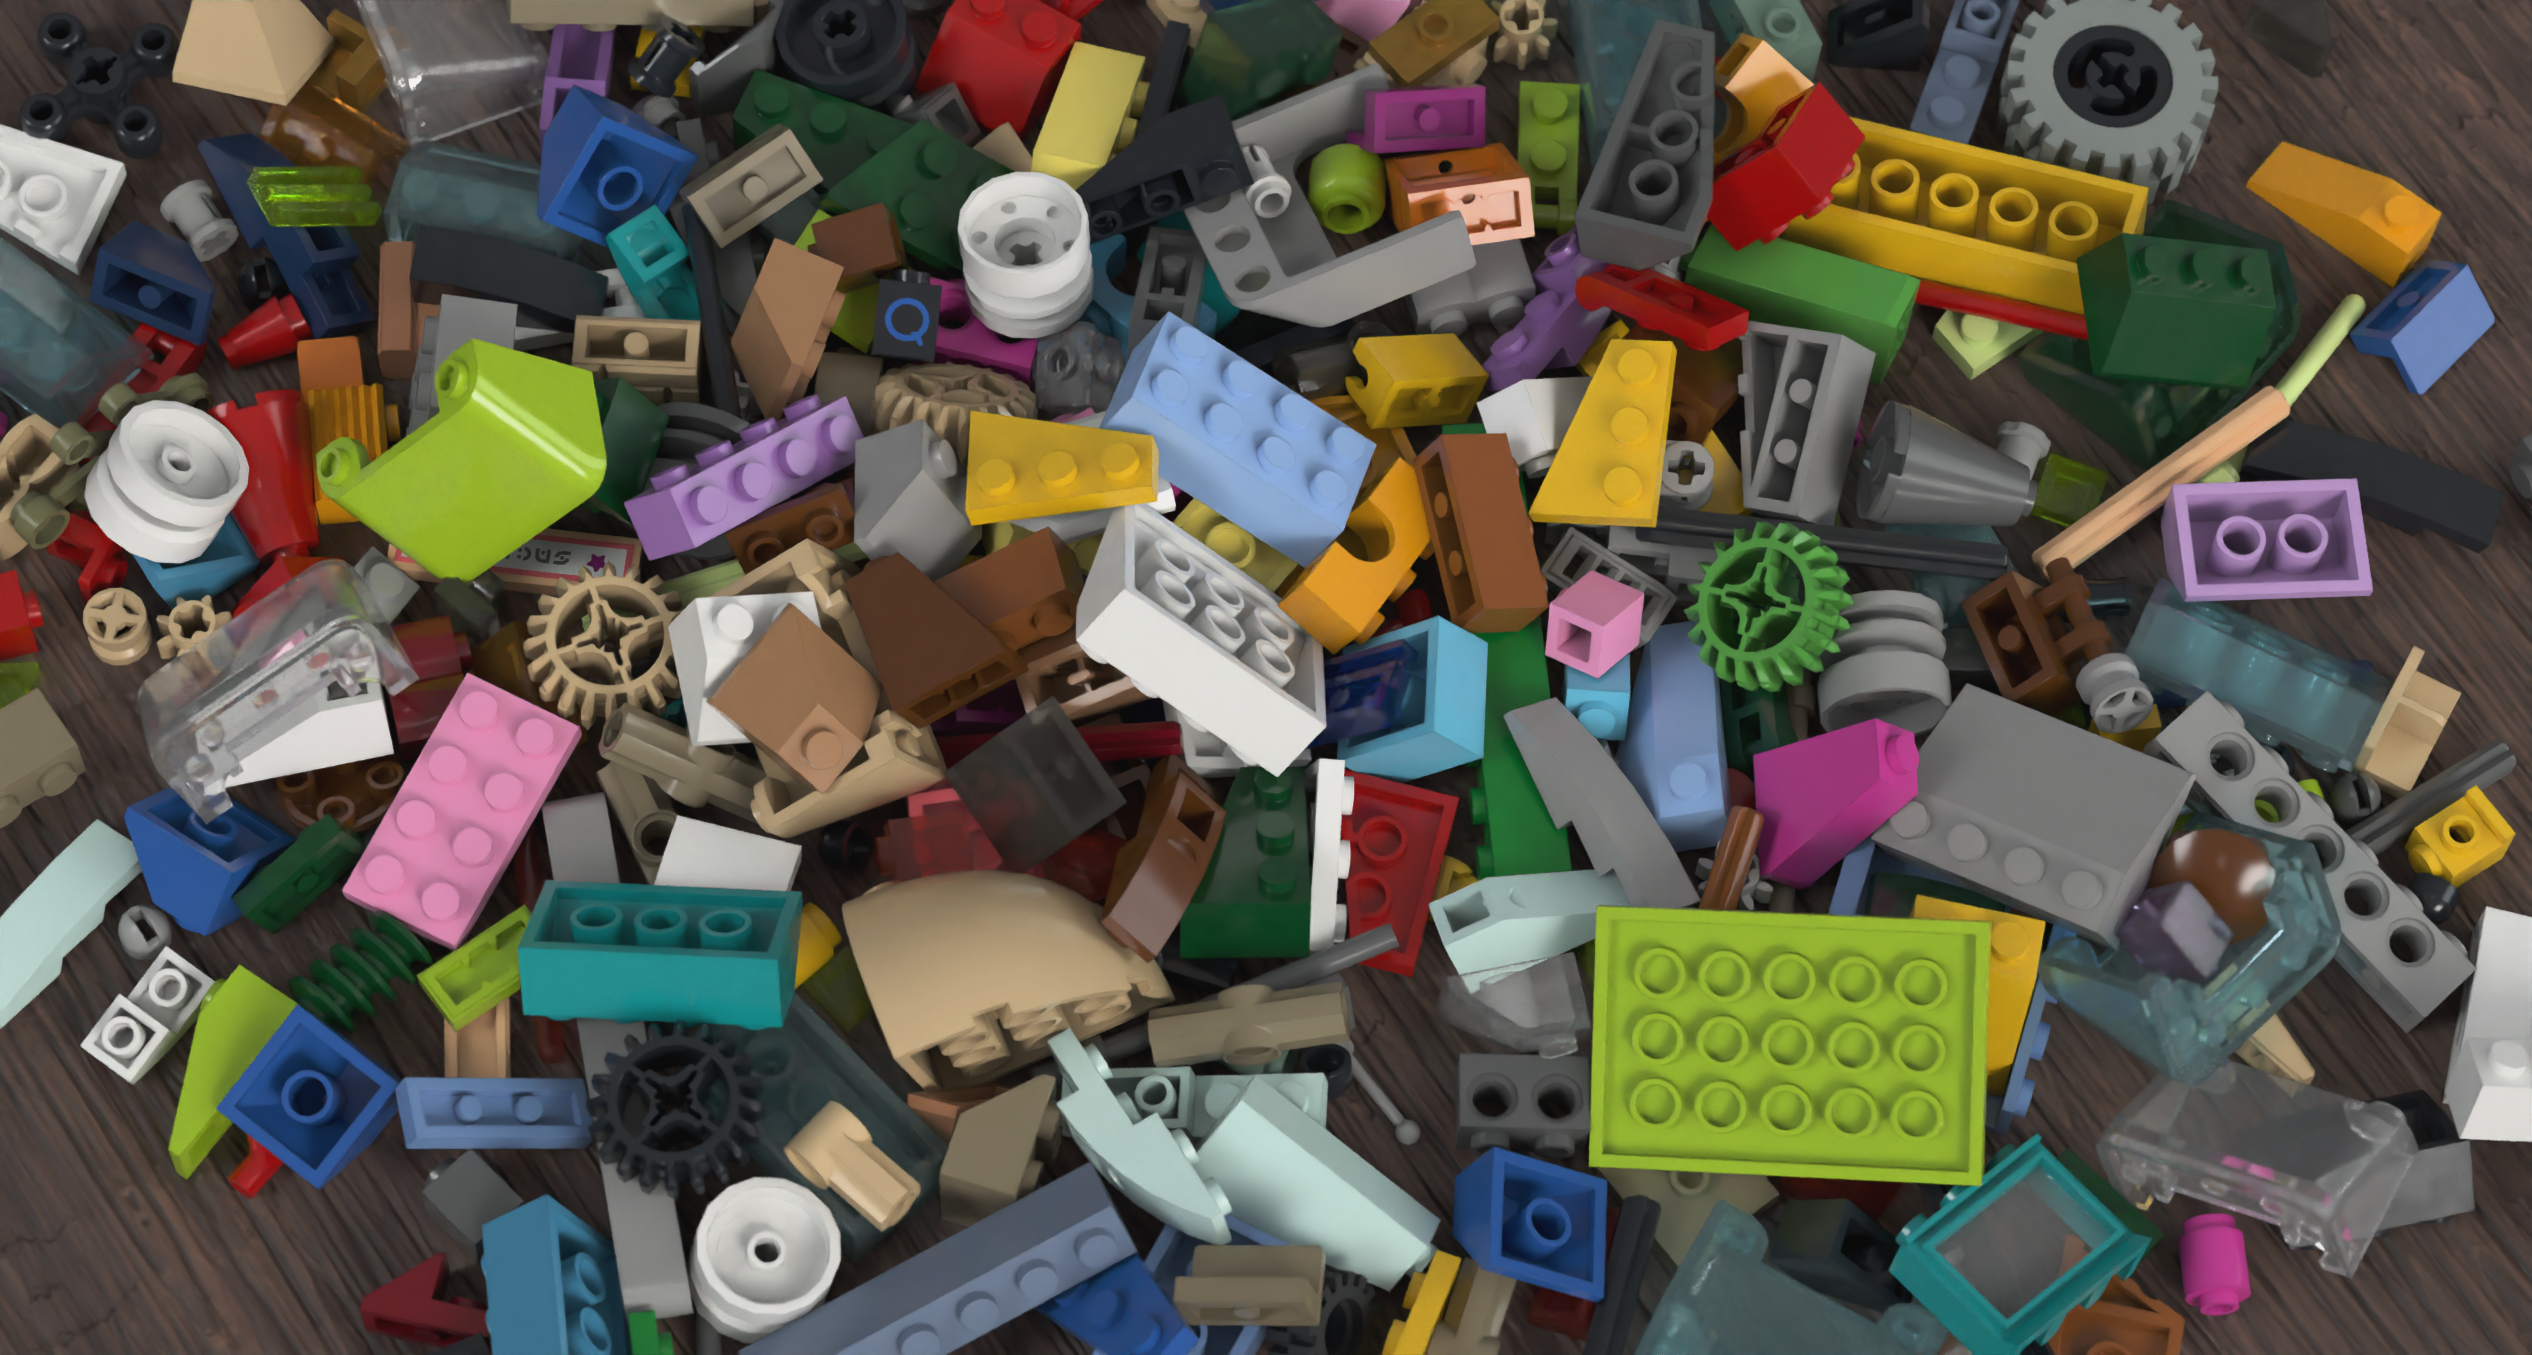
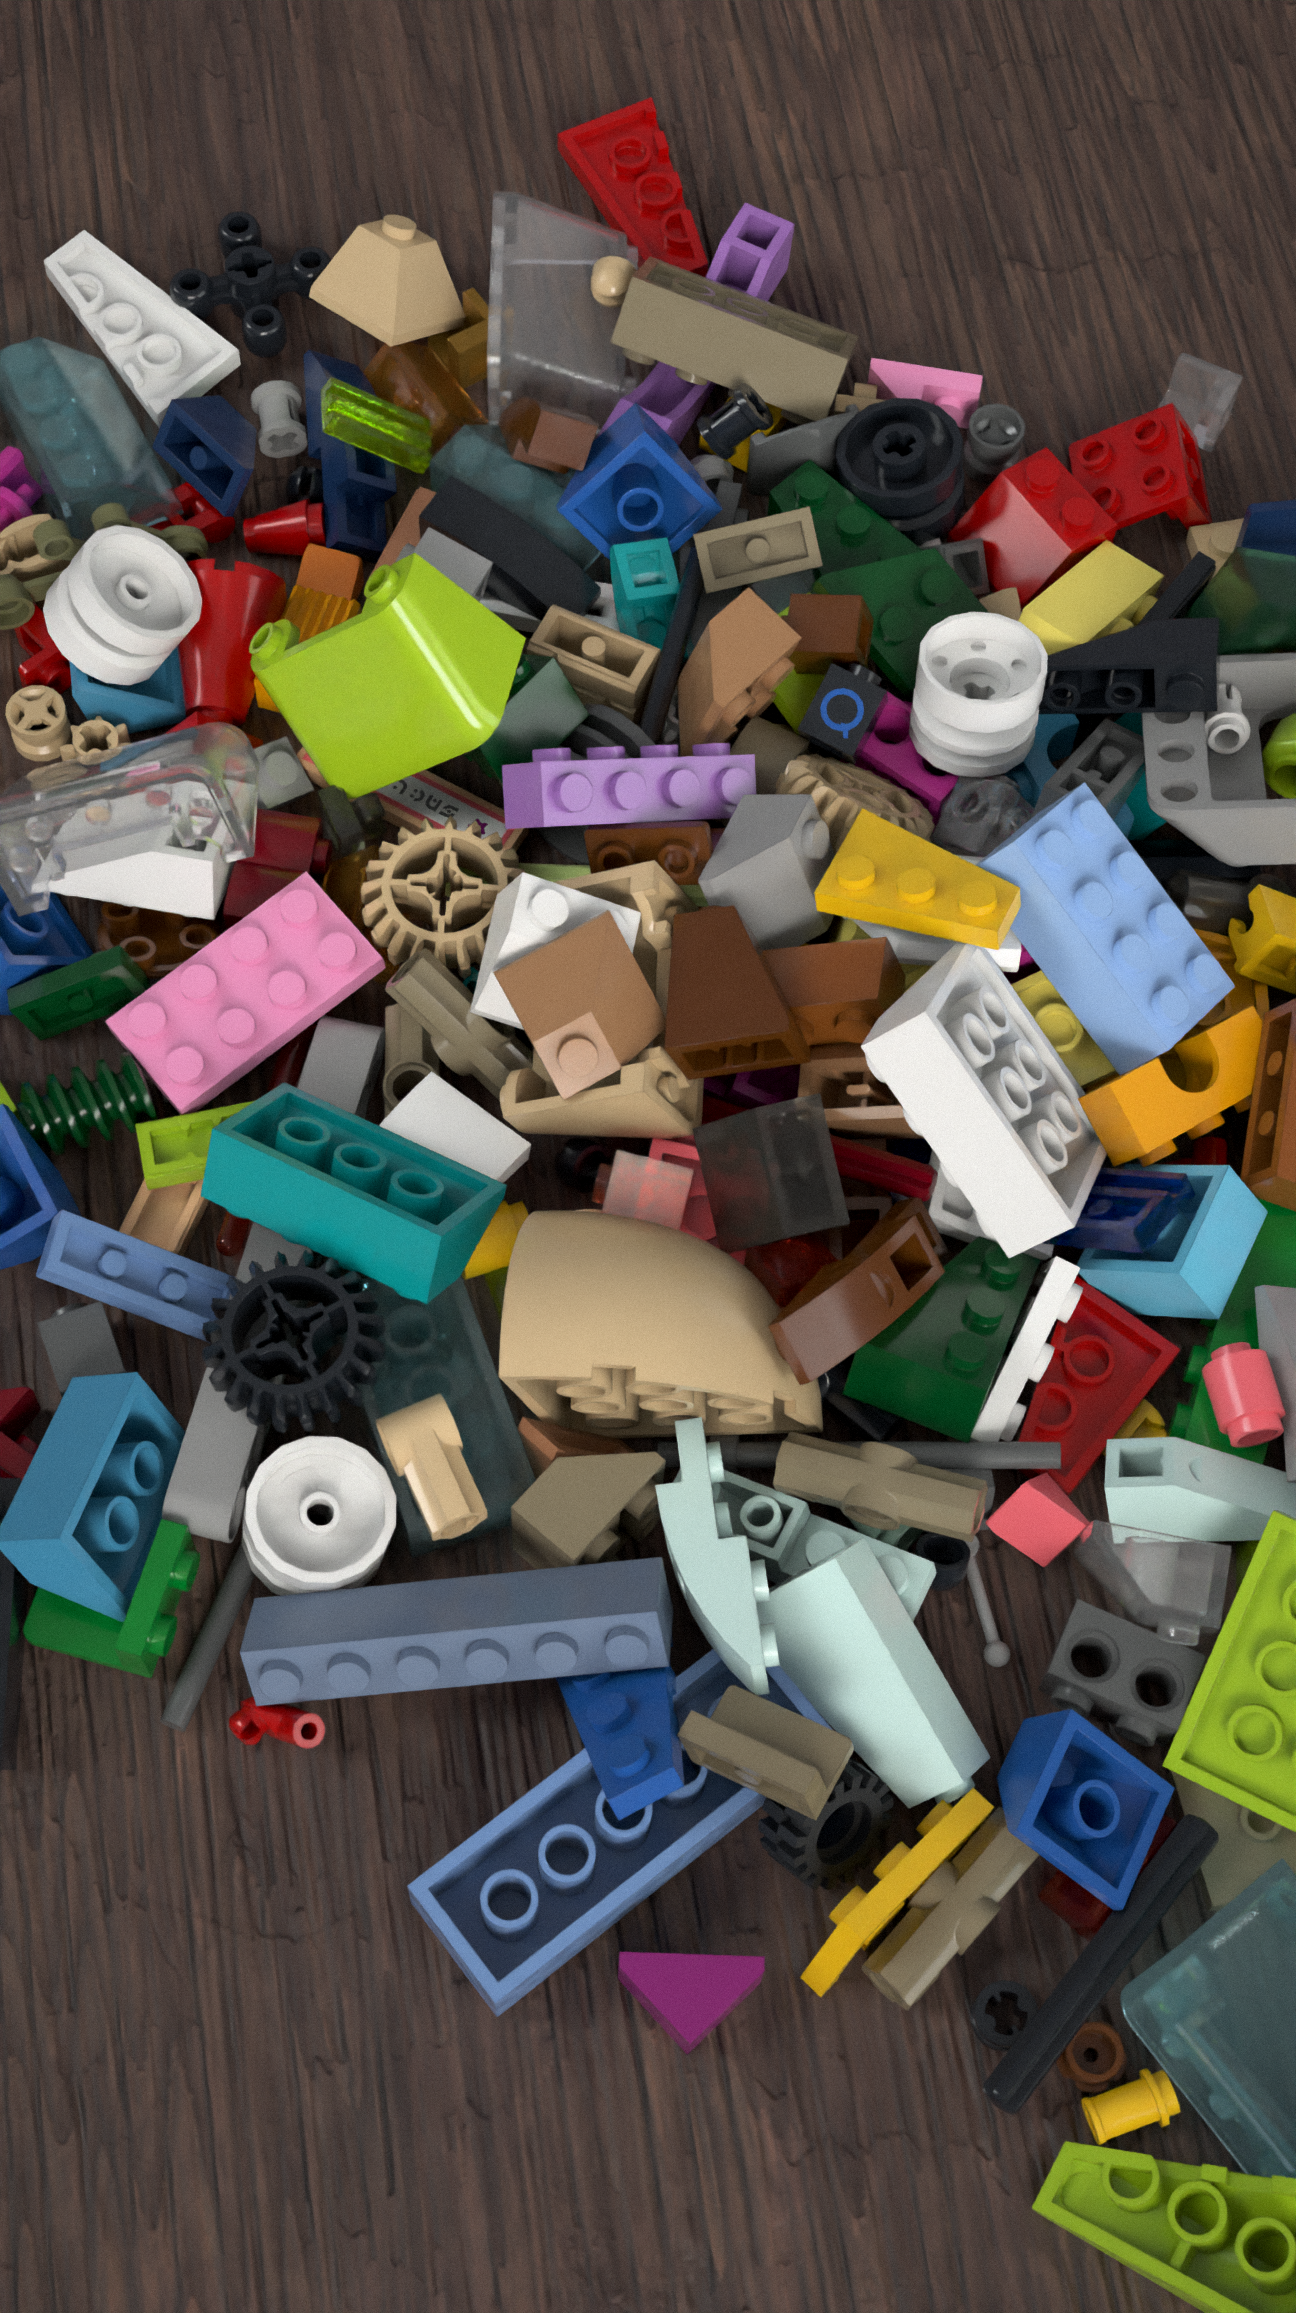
camera: 25 degrees right, 0 degrees up
none -> reddish brown slope [498,397,598,475]
none -> coral slope [985,1472,1091,1568]
none -> coral brick [1201,1342,1286,1448]

